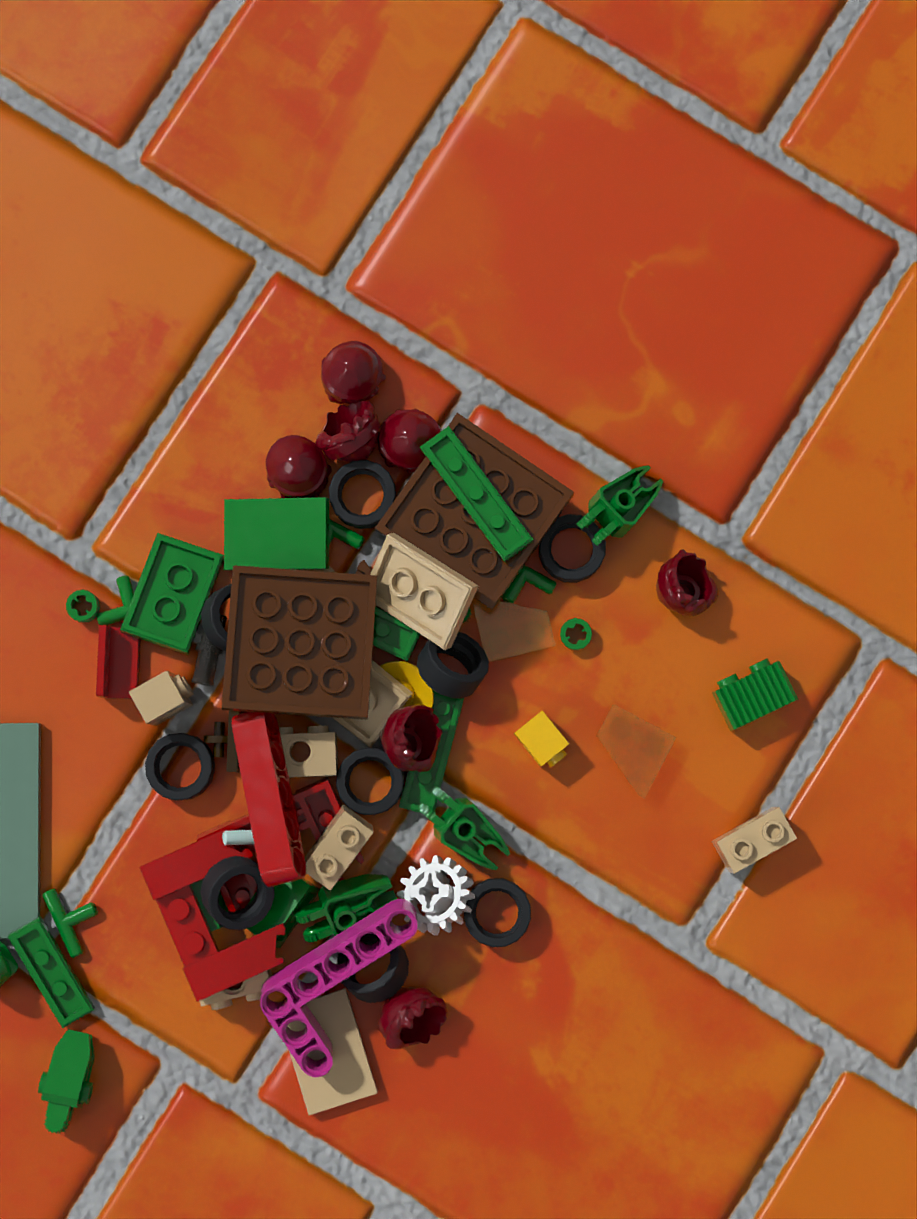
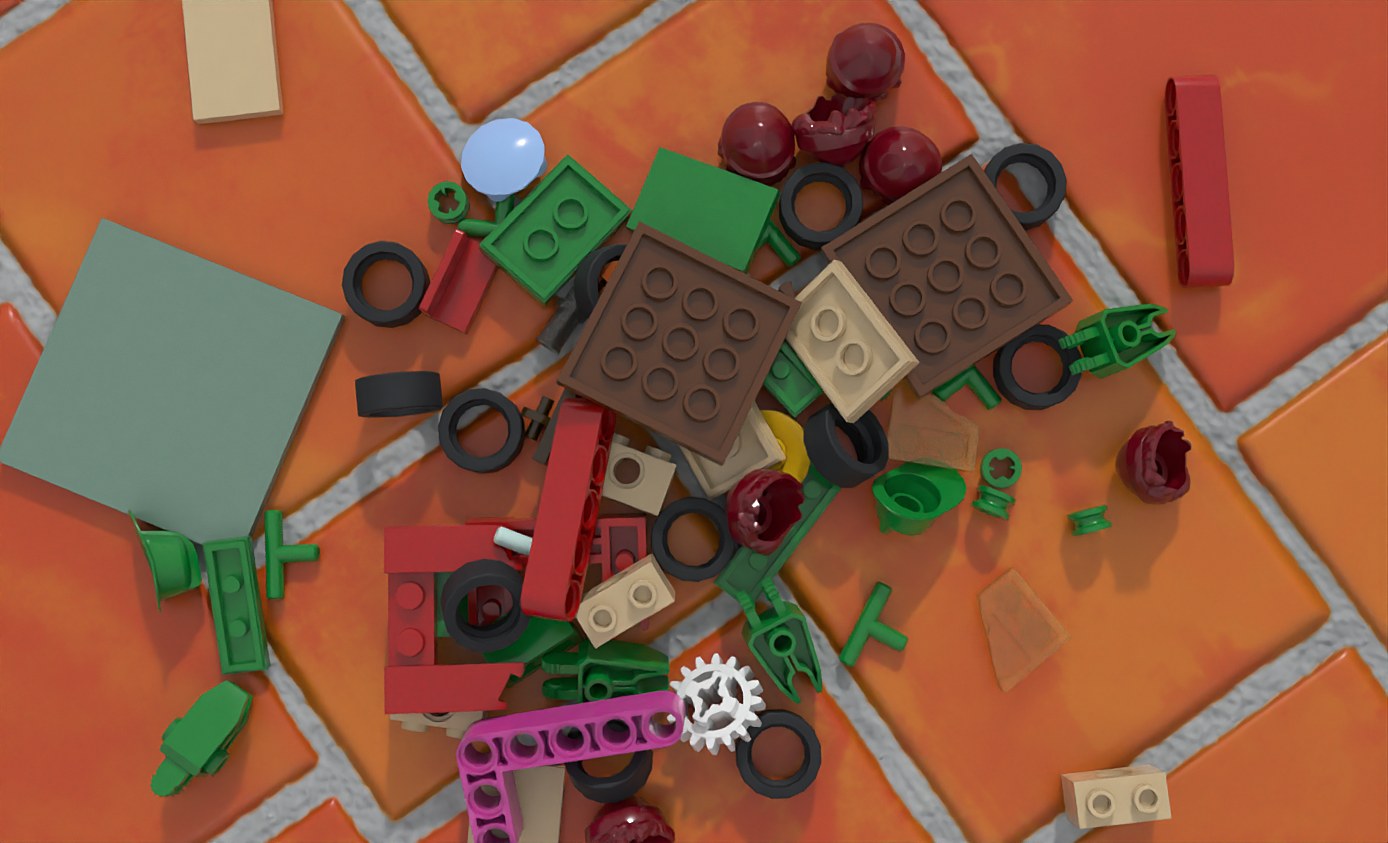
camera: 25 degrees right, 0 degrees up
tan brick [129,670,194,726] -> none
green tile [420,426,534,563] -> none
yellow brick [514,711,569,767] -> none
green brick [712,658,798,731] -> none
none -> black tyre [342,241,431,328]
none -> black tyre [355,371,443,418]
none -> light blue dish [461,118,548,202]
none -> green piece [838,582,908,667]
none -> green piece [871,459,967,536]
none -> green bush [970,485,1016,521]
none -> black tyre [984,143,1067,231]
none -> green bush [1067,505,1112,536]
none -> red beam [1165,75,1234,288]

